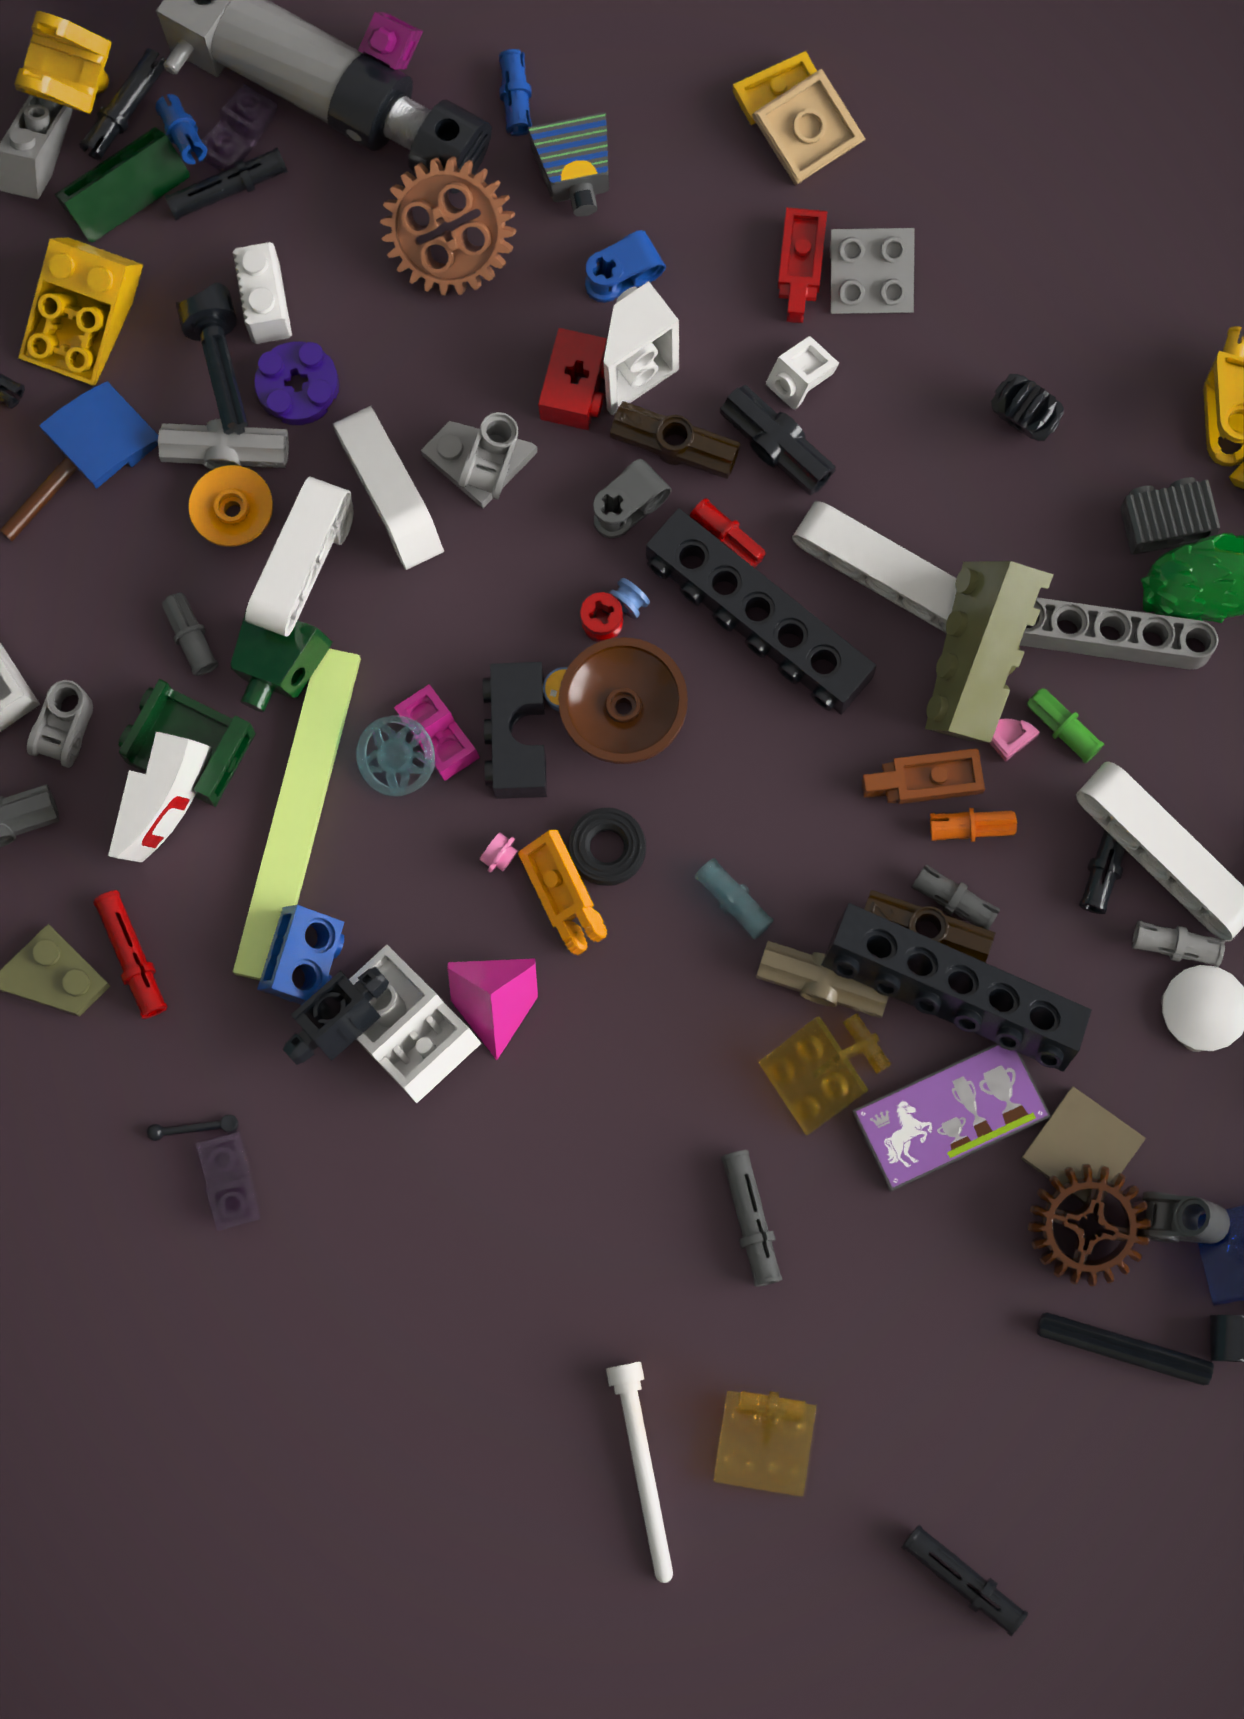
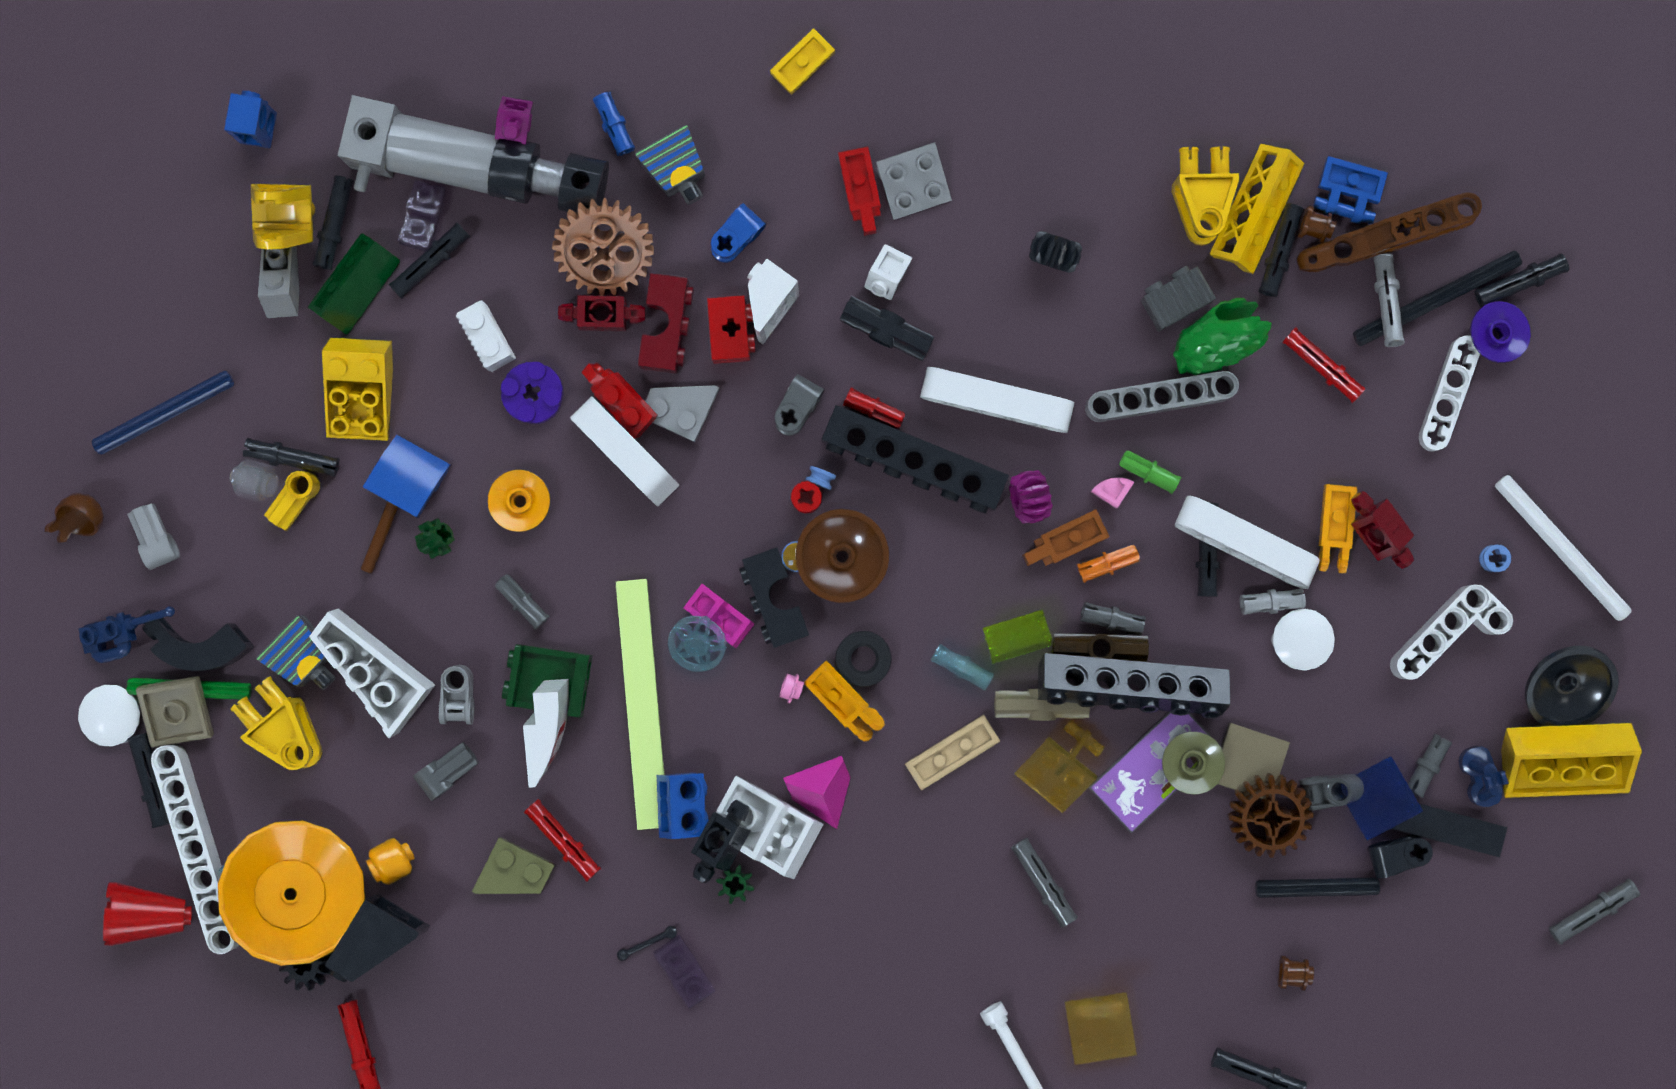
camera: 20 degrees left, 10 degrees up
blue pin [155,94,207,164] -> none
light grey piece [158,419,289,470] -> none
black piece [176,283,248,435] -> none
dark green torso [231,608,332,712] -> none
white beam [245,477,354,637] -> none
light grey piece [458,412,518,500] -> none
dark brown piece [610,401,740,479] -> none
tan tile [751,69,865,186] -> none
olive wedge [925,561,1054,743] -> none
none -> dark green gear [415,518,455,559]
none -> dark red piece [558,295,646,331]
none -> red hinge [581,362,657,439]
none -> dark red arch [638,273,694,374]
none -> dark green gear [716,864,754,904]
none -> tan tile [905,714,1000,791]
none -> clear neon green hinge [983,610,1052,664]
none -> magenta gear [1009,470,1053,524]
none -> olive dish [1162,731,1225,795]
none -> reddish brown brick [1277,956,1314,991]

